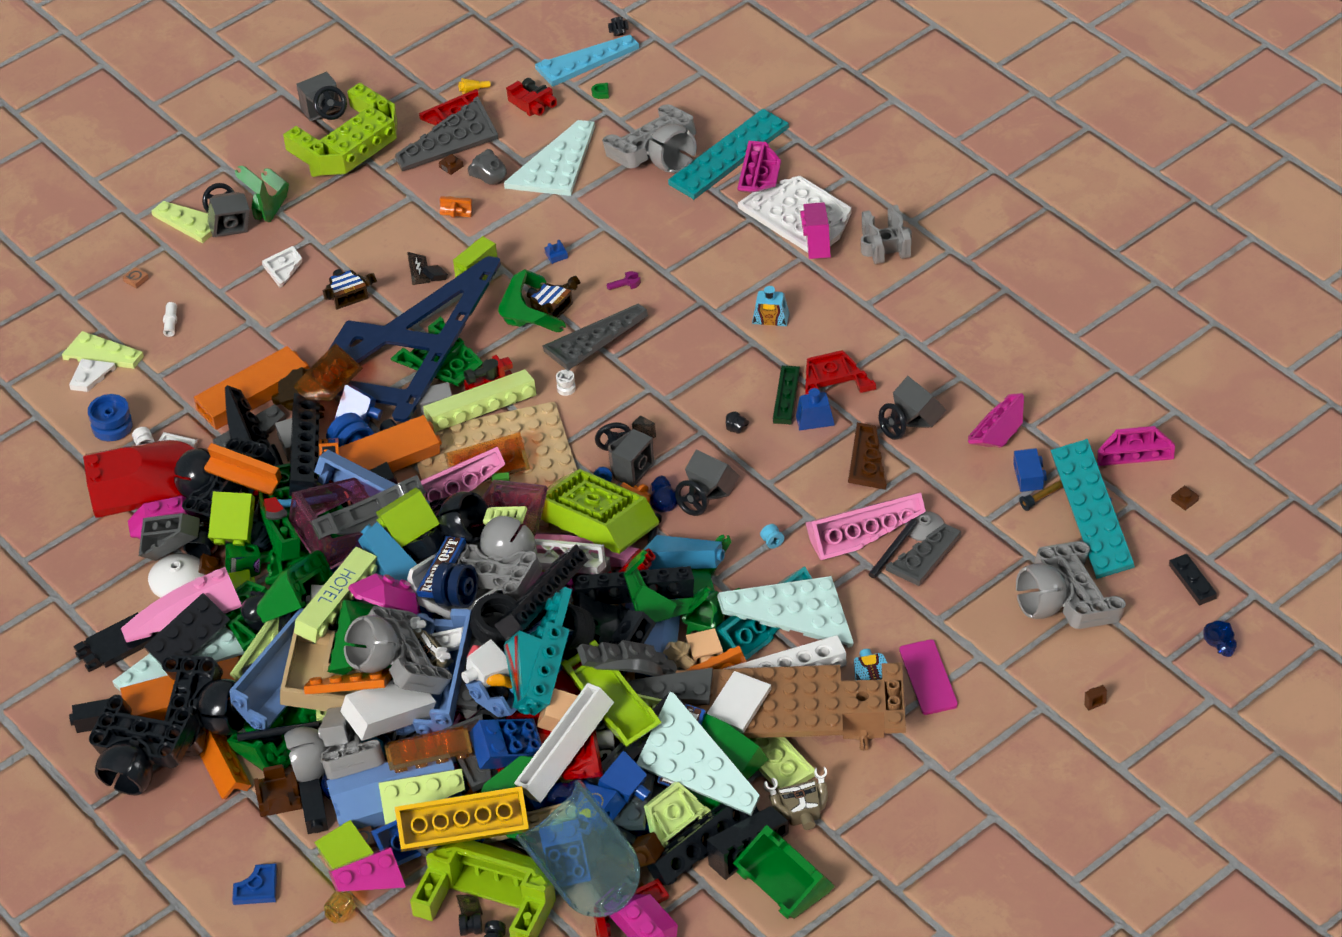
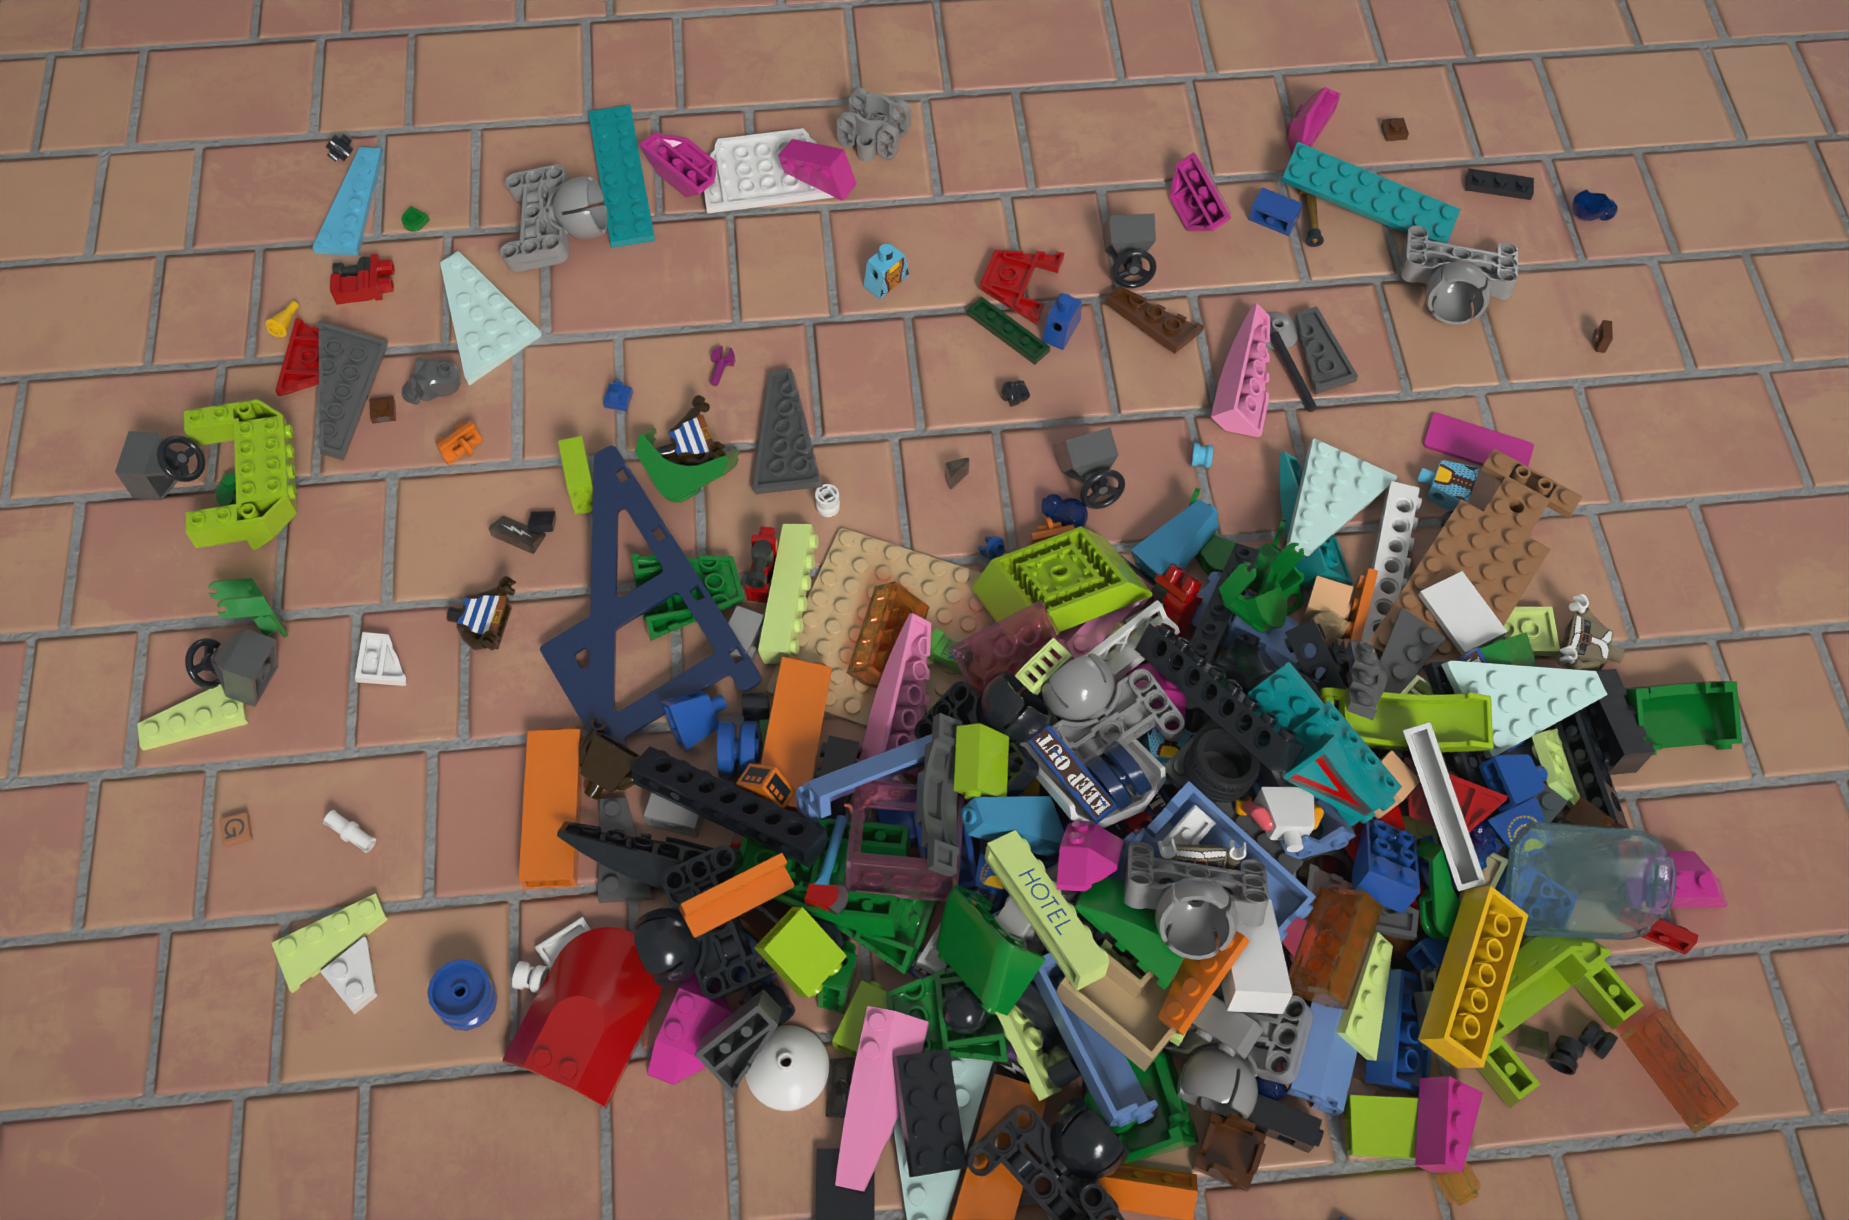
camera: 60 degrees left, 15 degrees up
reddish brown plate [198,554,221,575] -> none
black bar [237,721,320,742] -> none
clear orange slope [293,343,363,401] -> none
dark grey piece [595,422,655,487] -> none

